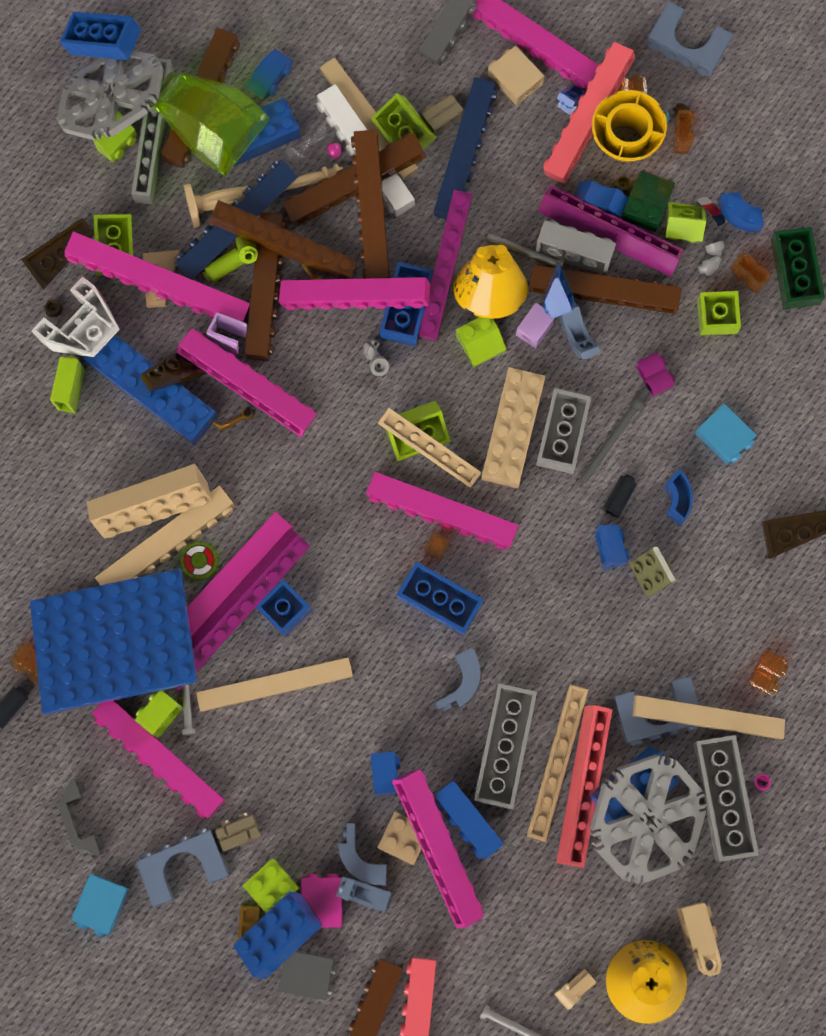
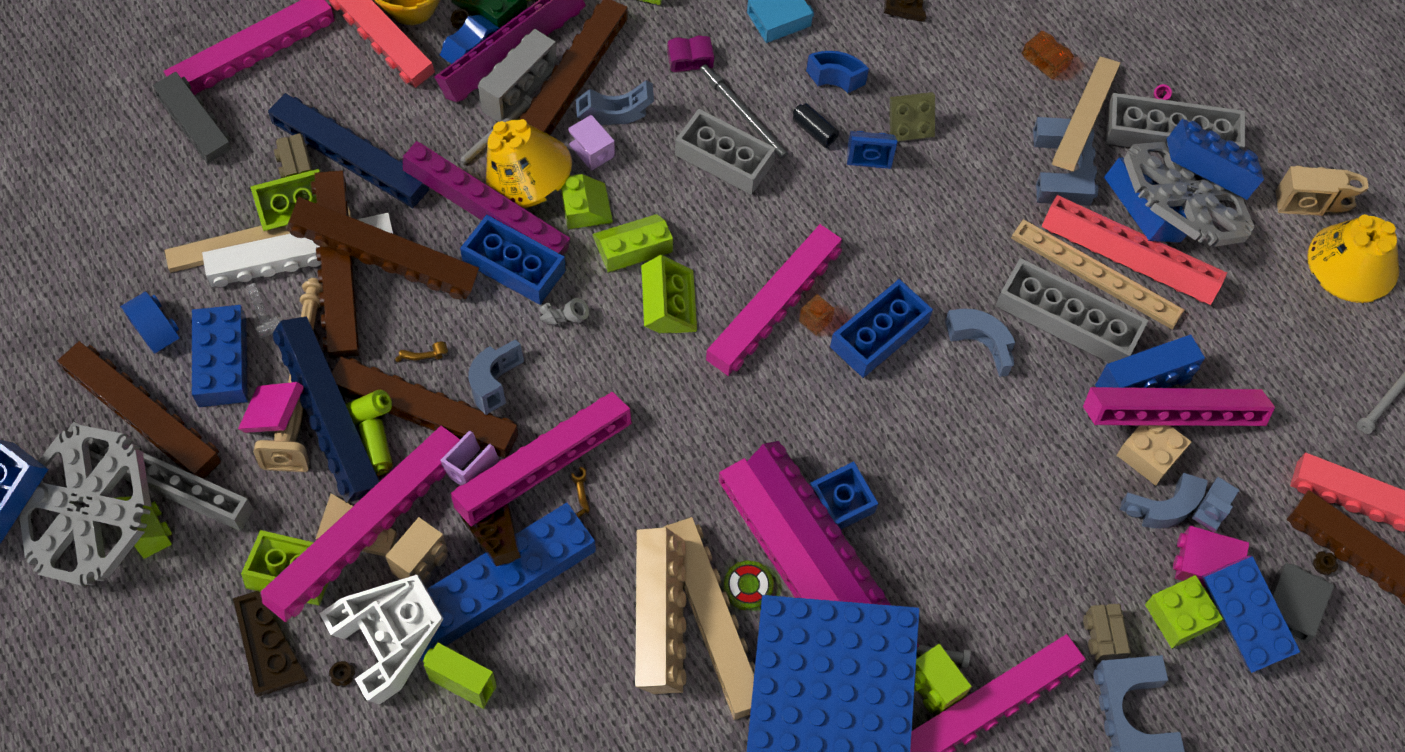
camera: 80 degrees left, 15 degrees down
clear neon green windscreen [150,72,270,176] -> none
tan tile [196,657,353,712] -> none
reddish brown brick [208,200,357,279] -> none
pearl gold tile [237,905,261,941] -> none
dark pink brick [279,277,430,310] -> none
dark pink hinge [326,143,342,159] -> none
blue brick [371,752,401,796] -> none
tan plate [377,407,481,488] -> none
tan brick [481,367,545,489] -> none
tan brick [488,46,545,106] -> none
slope [543,265,574,319] -> none
tan piece [554,969,596,1010] -> none
blue slope [557,85,585,115] -> none
none -> dark pink tile [238,382,304,433]
none -> tan brick [385,517,448,585]
none -> sand blue arch [468,340,524,415]
none -> lime slope [592,214,673,272]
none -> blue brick [1167,118,1264,200]
none -> dark brown plate [1313,551,1338,575]

